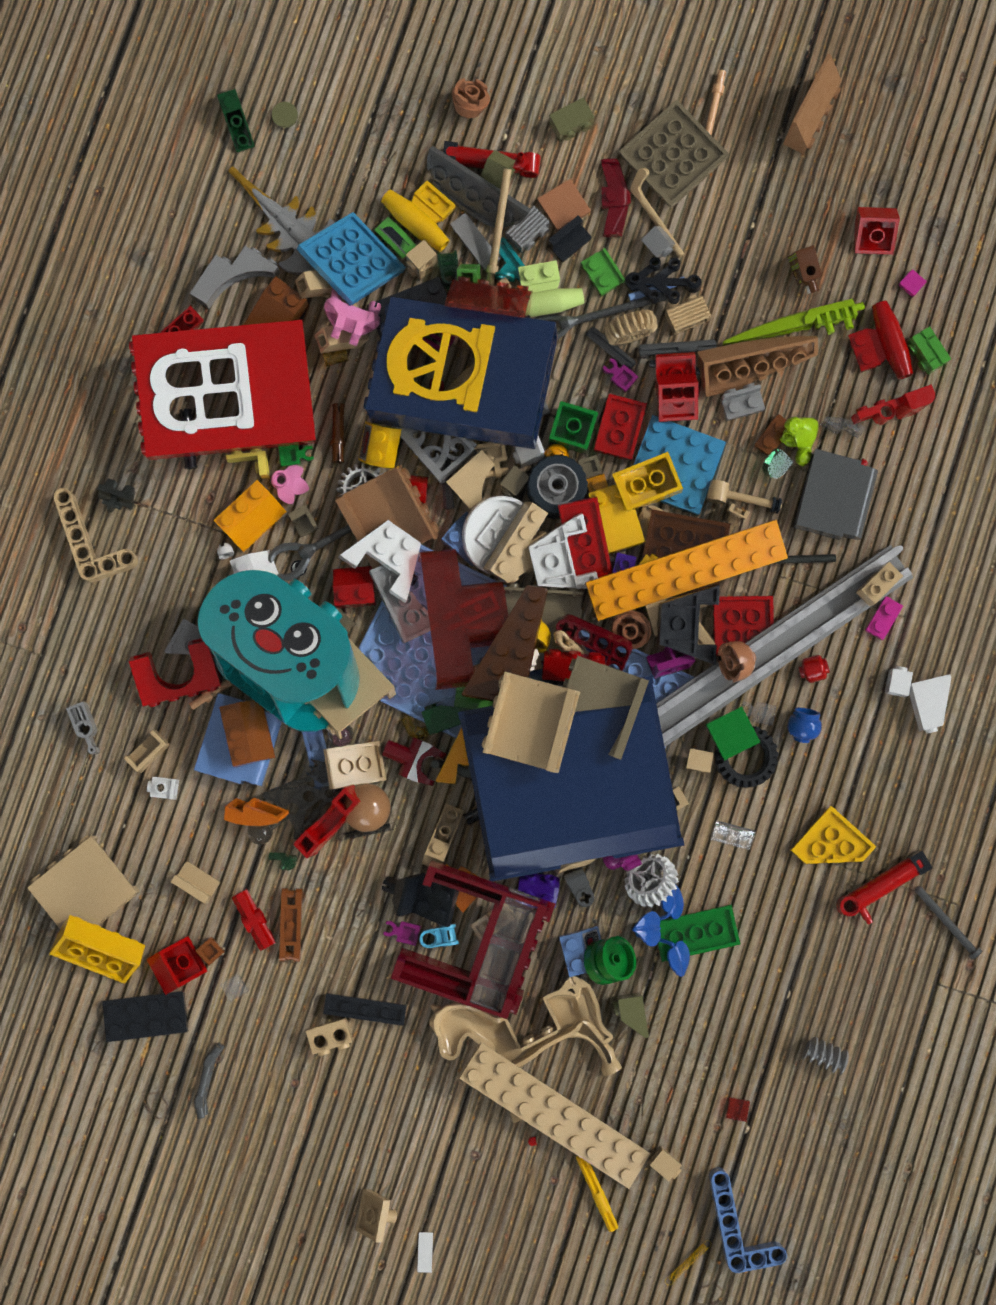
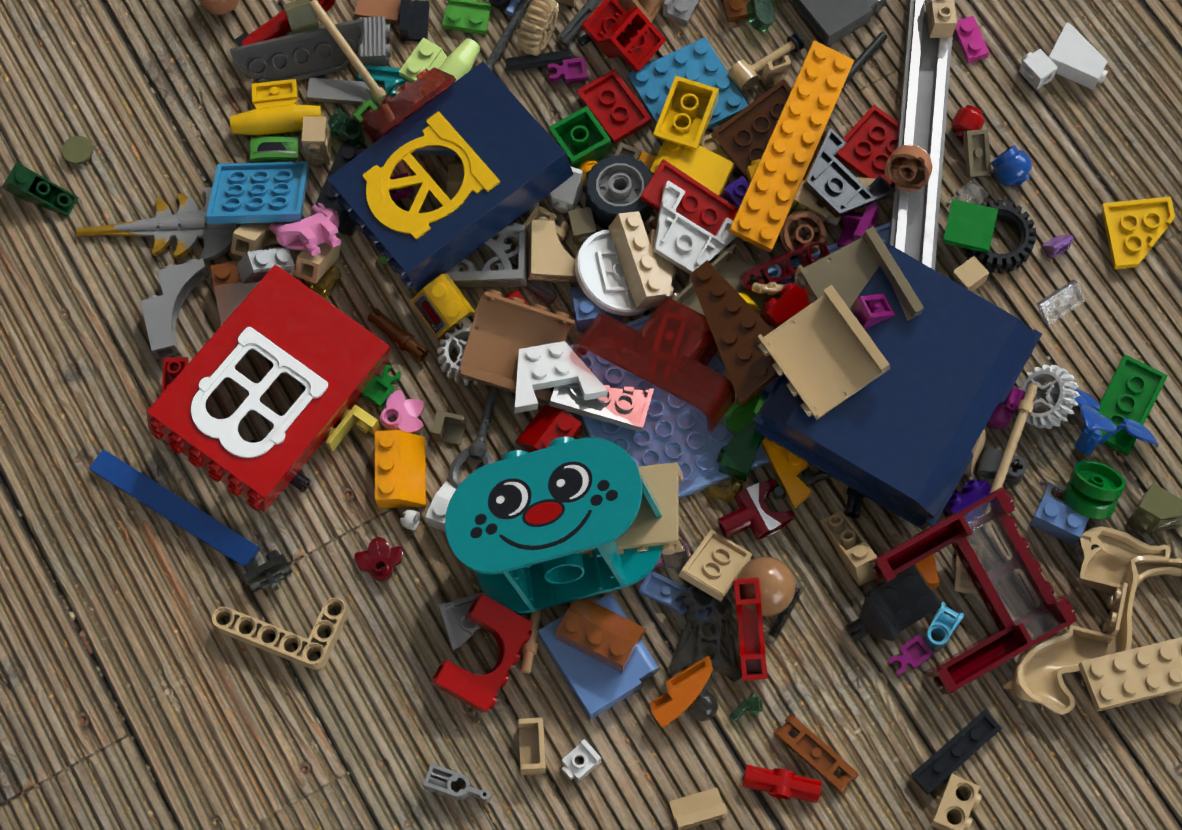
camera: 45 degrees left, 15 degrees down
none -> blue tile [89,449,261,568]
none -> light grey brick [236,247,295,284]
none -> dark red plate [355,537,404,581]
none -> magenta slope [850,294,895,330]
none -> dark tan plate [963,129,991,177]
none -> tan bar [982,383,1038,514]
none -> medium lavender slope [1042,235,1074,259]

